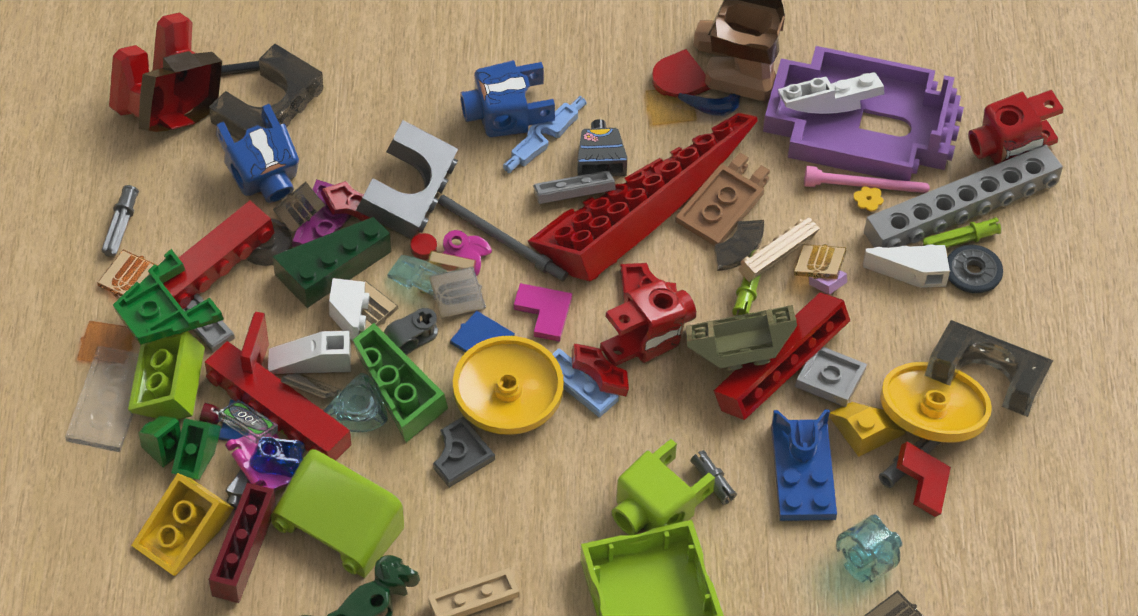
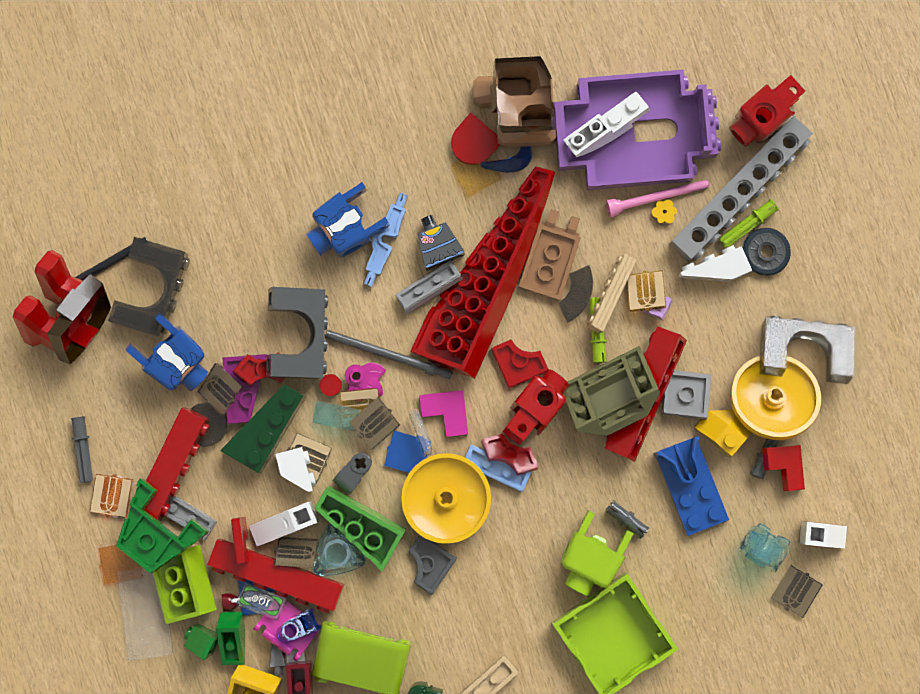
camera: 15 degrees left, 30 degrees up
none -> clear tile [409,409,433,457]
none -> white slope [800,521,847,548]

